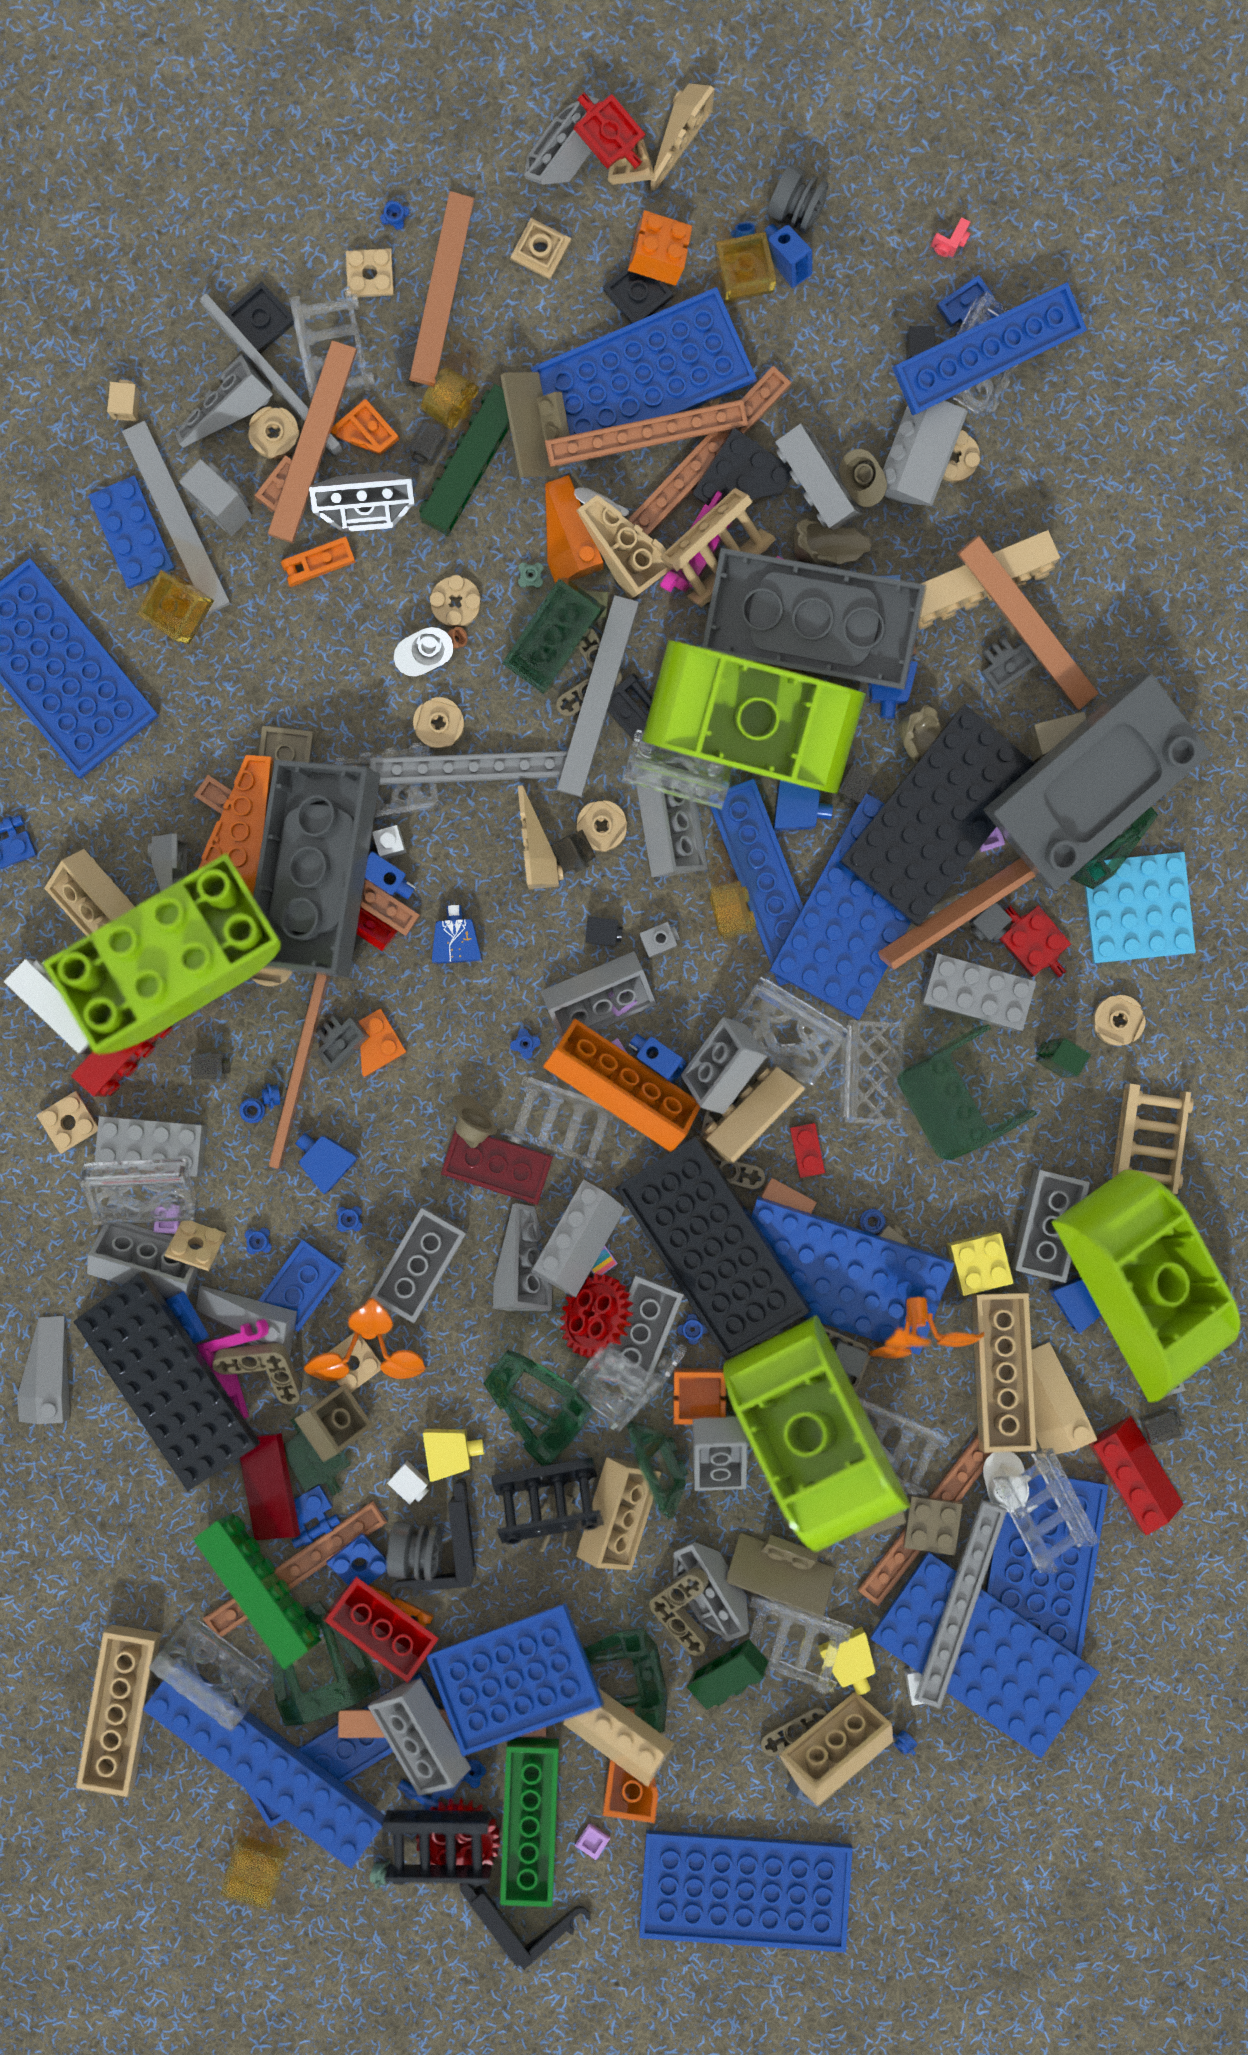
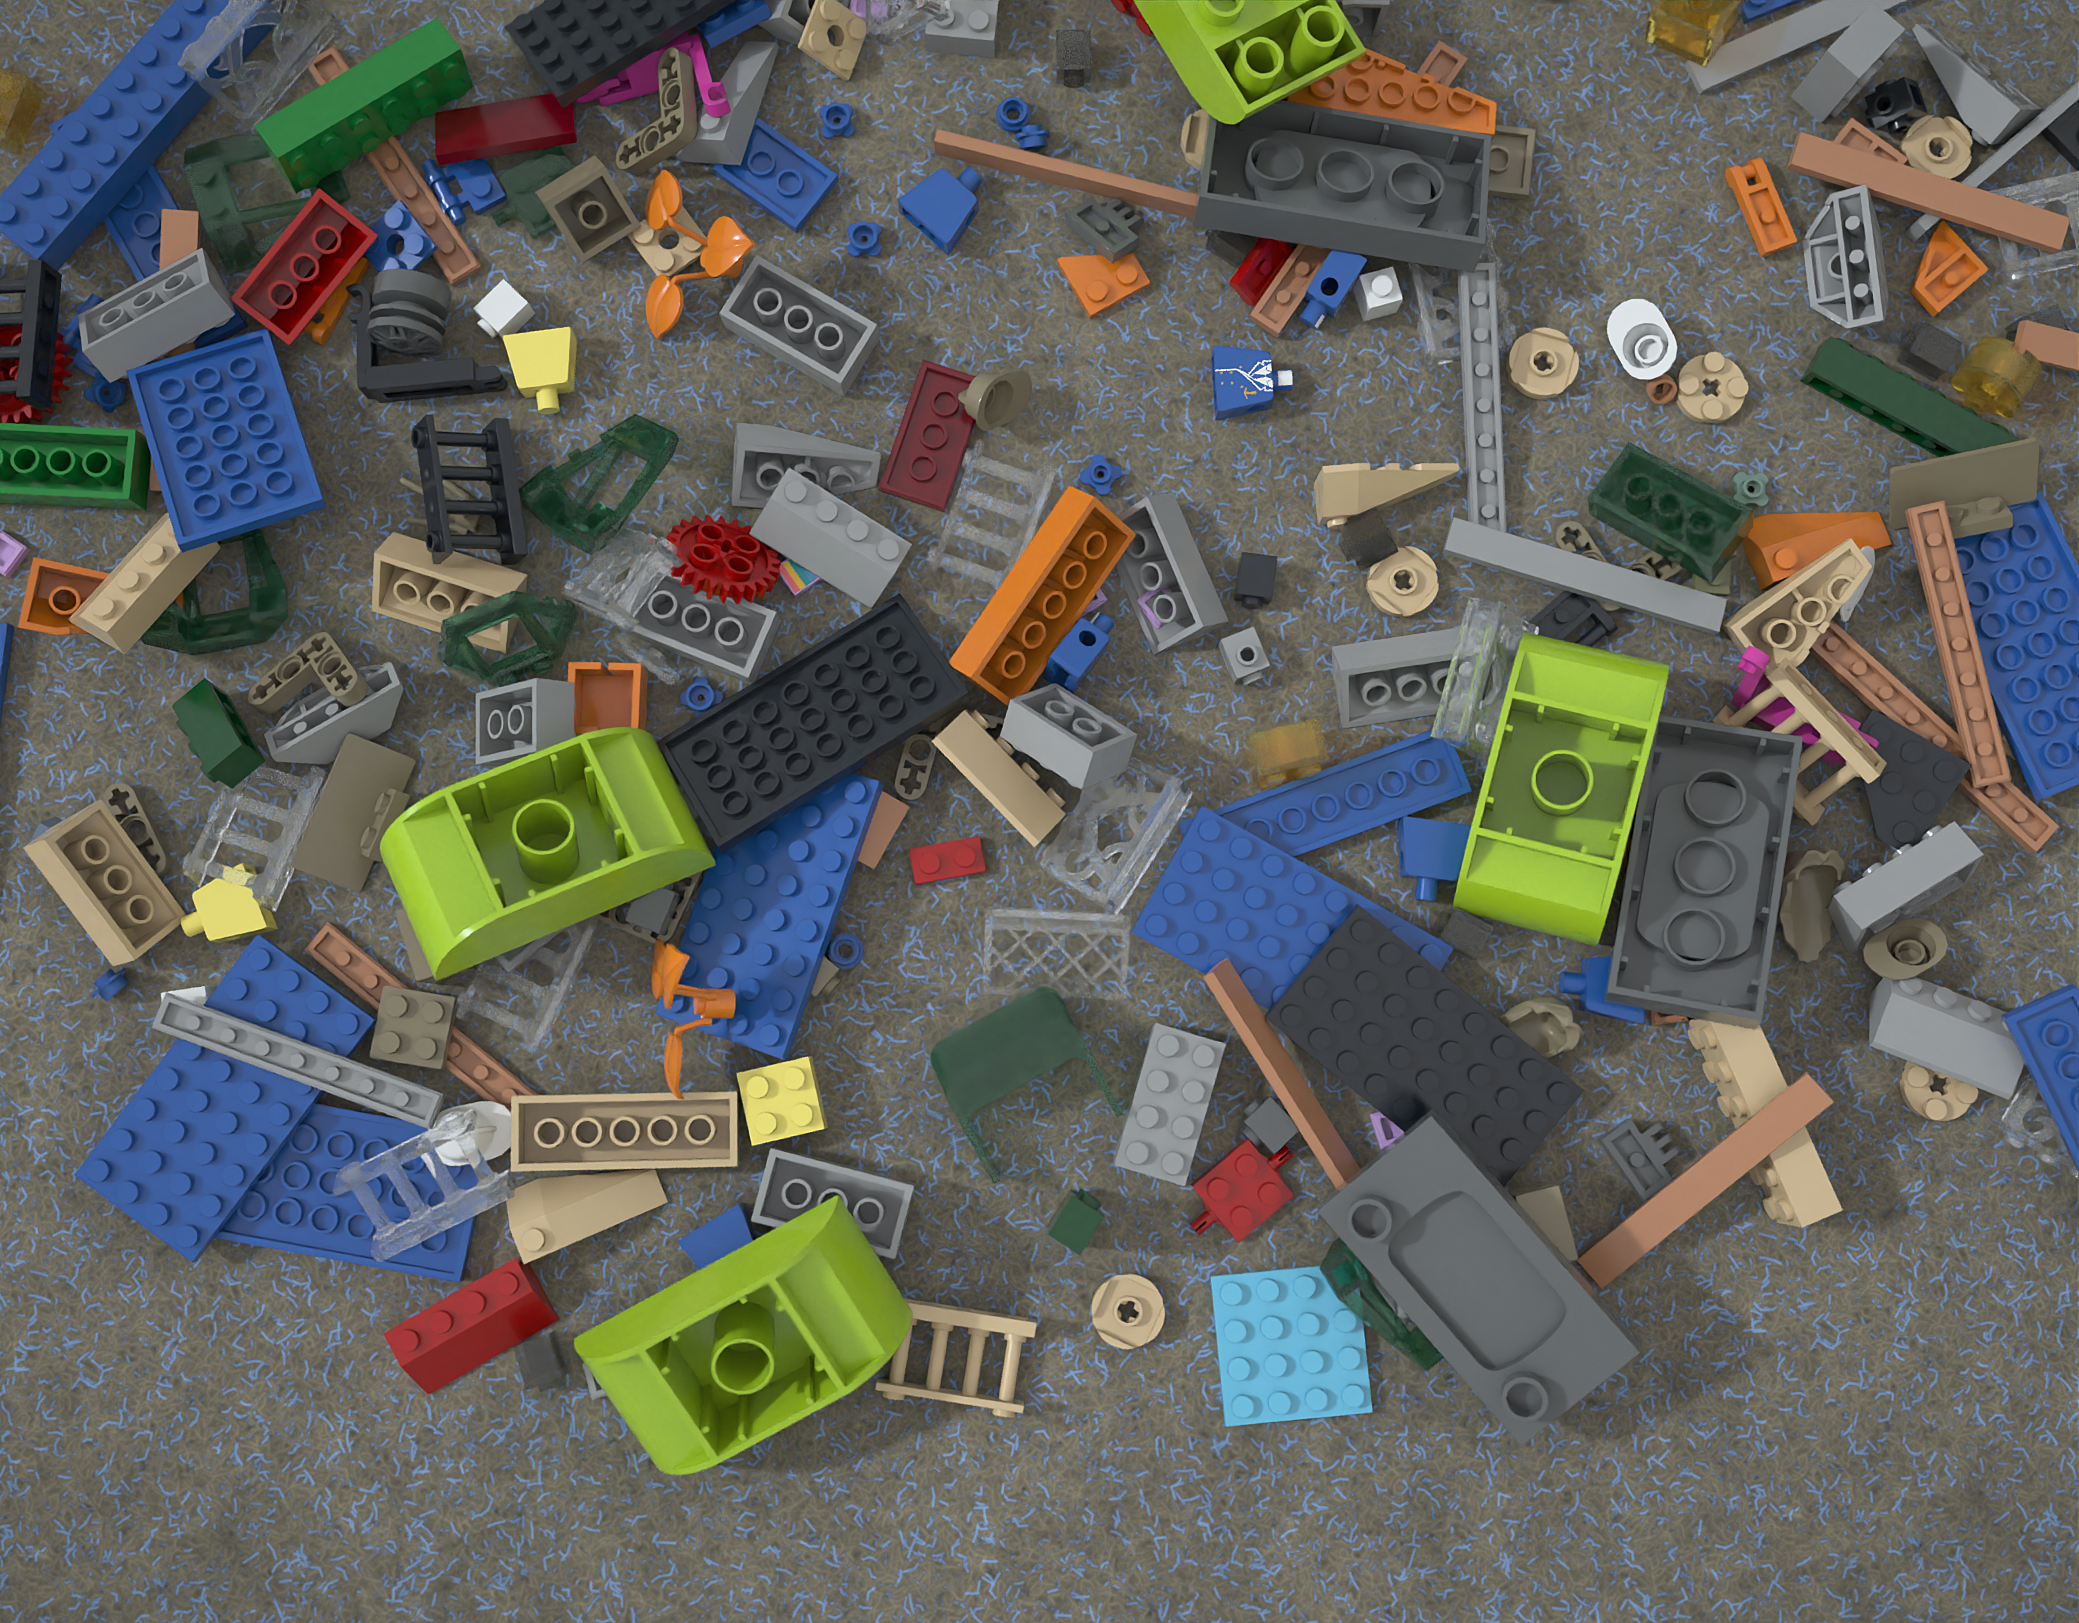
camera: 90 degrees right, 5 degrees down
none -> black brick [1865,77,1928,134]

